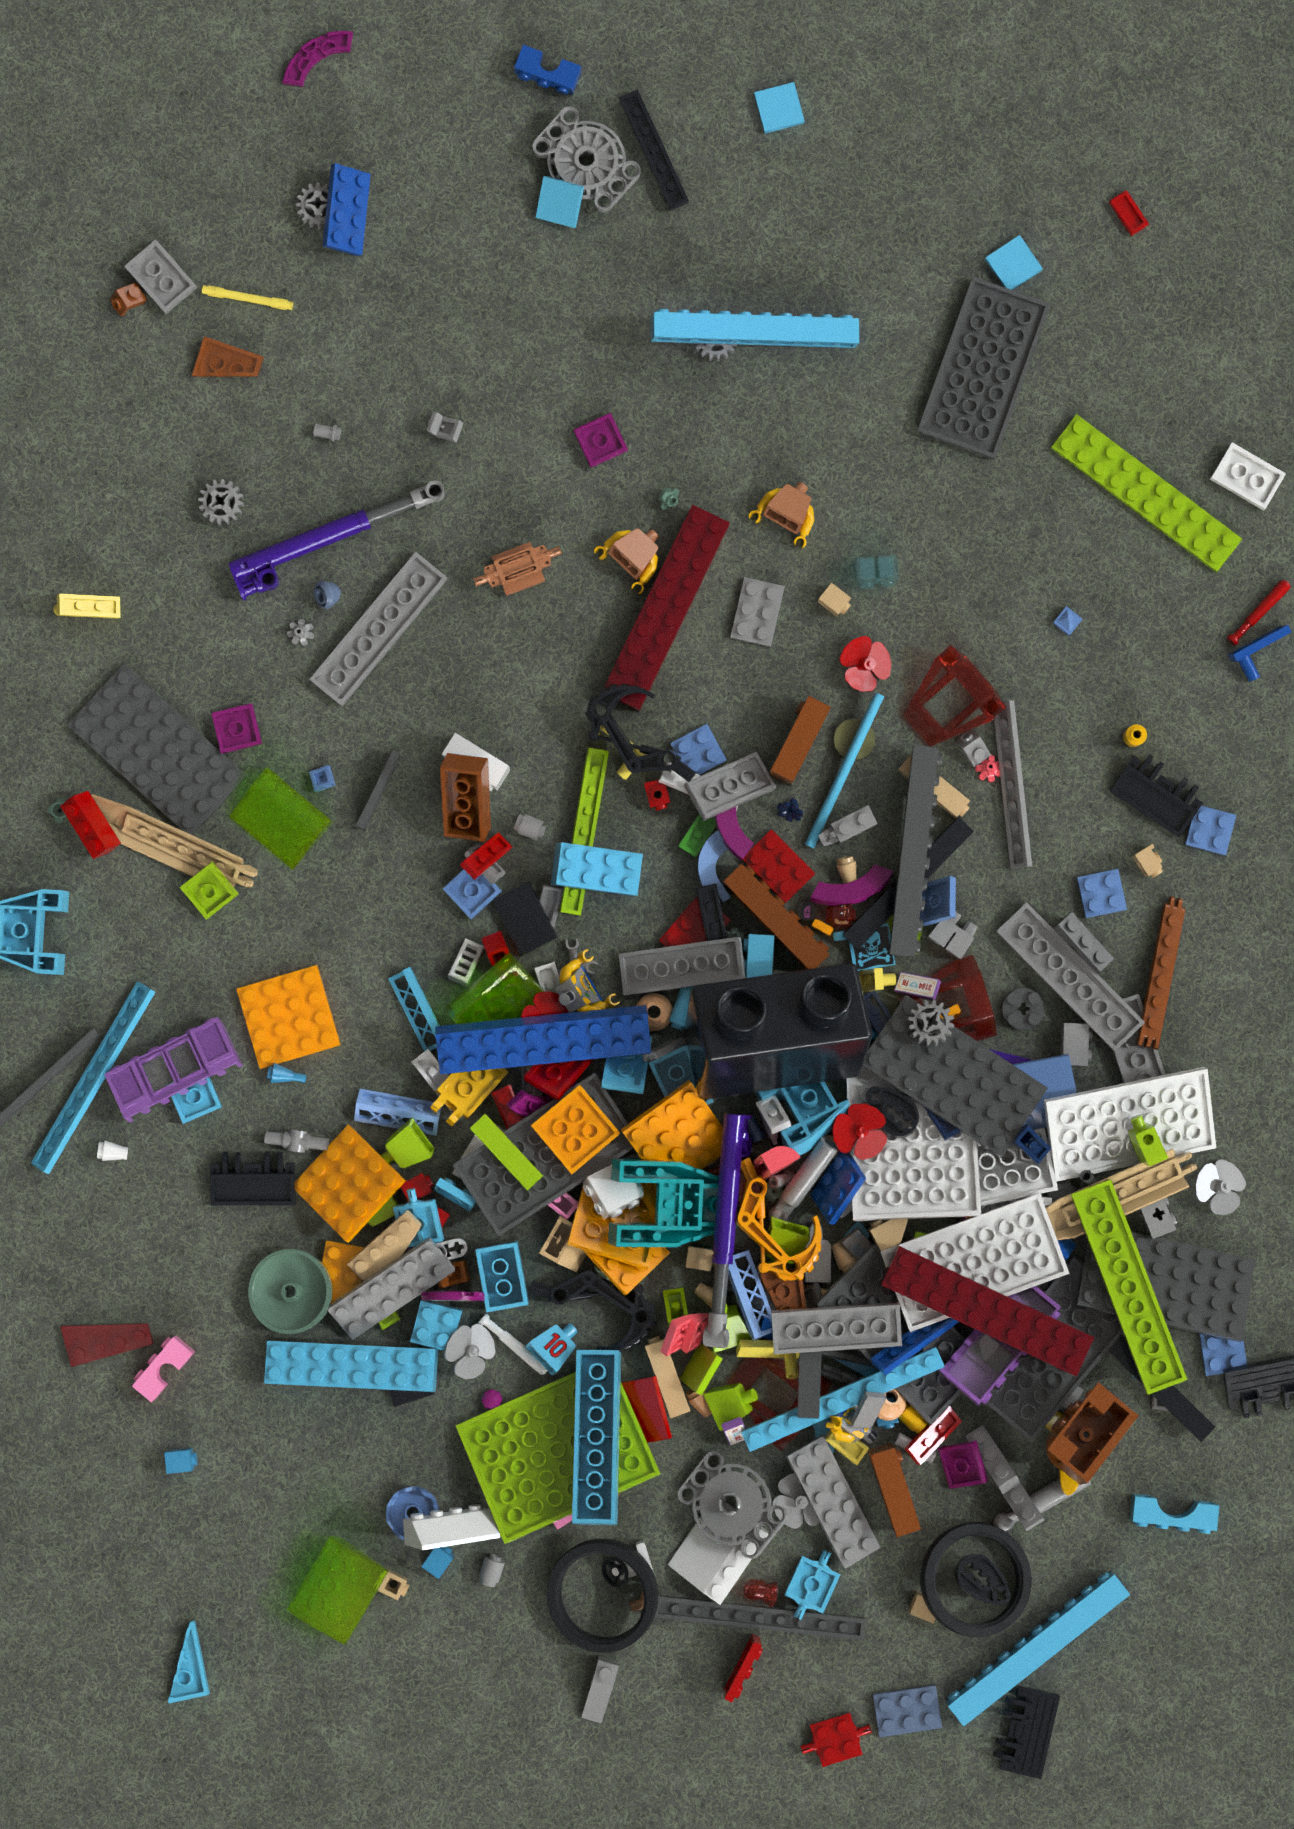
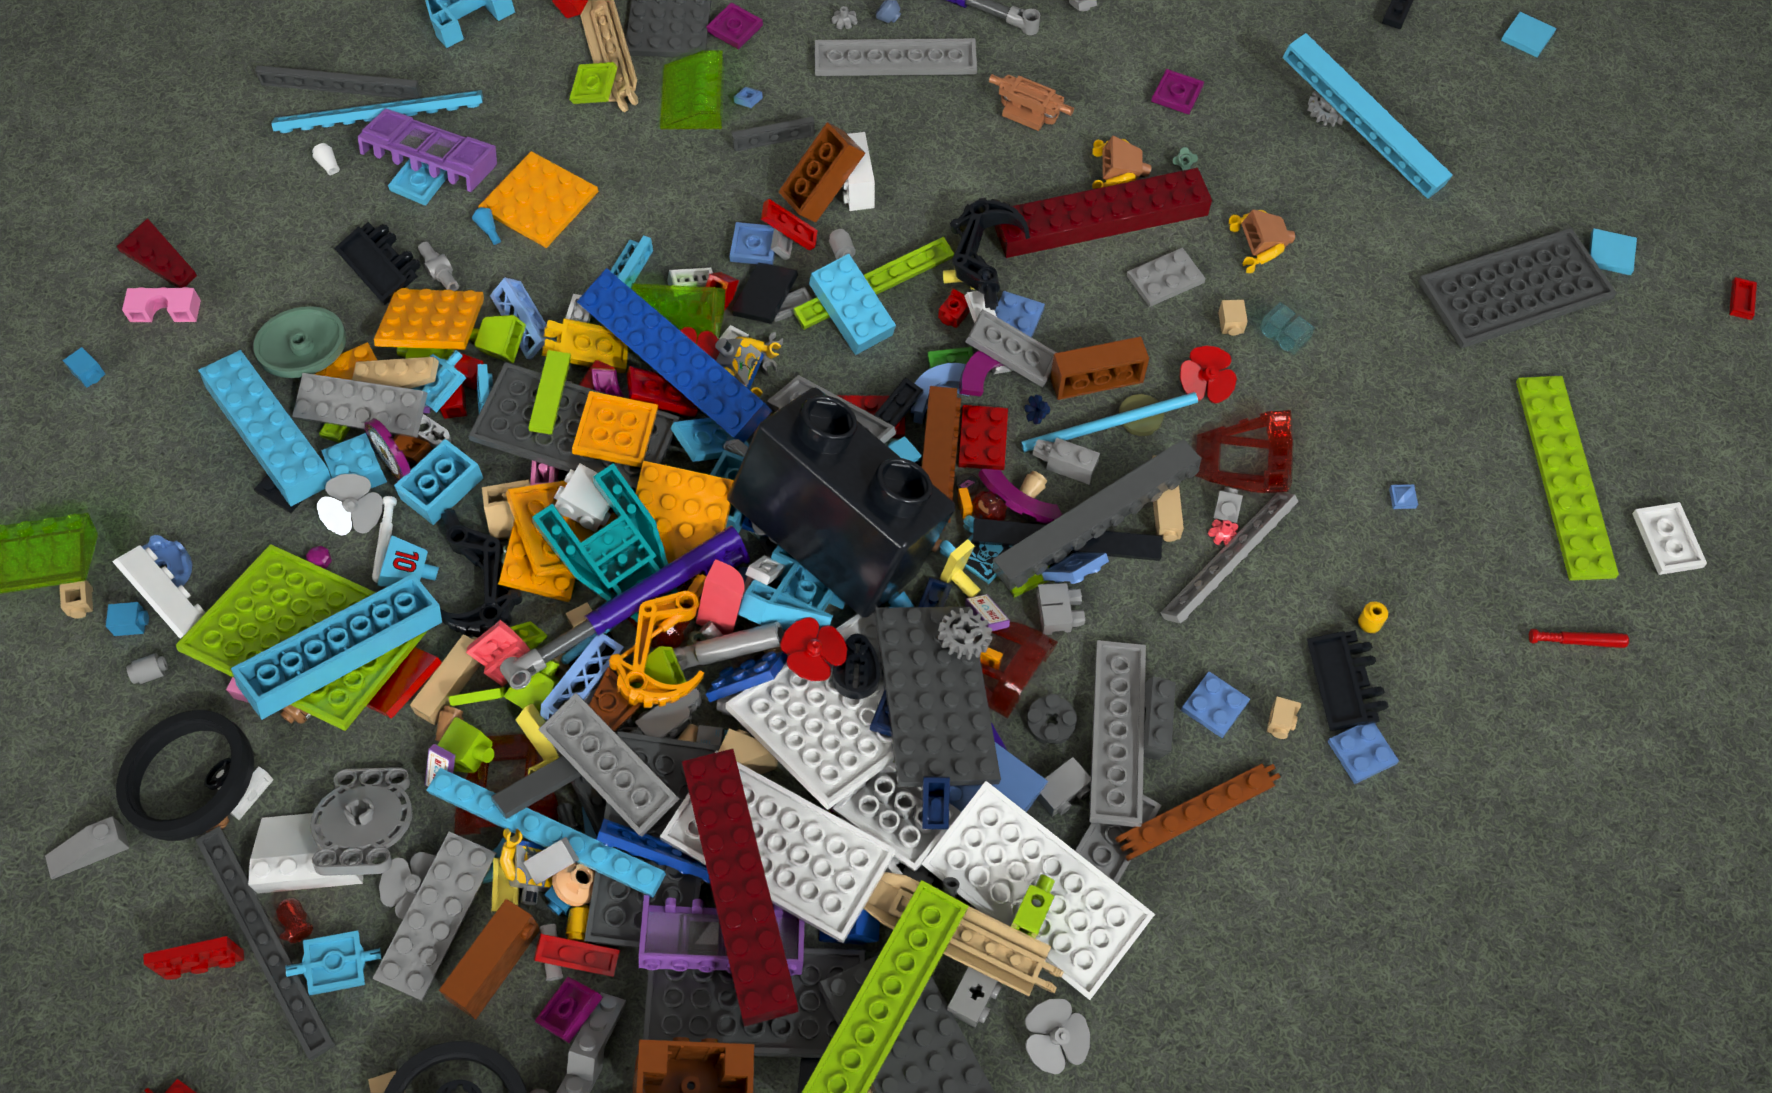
camera: 55 degrees right, 25 degrees down
blue piece [1228,625,1291,682] -> none

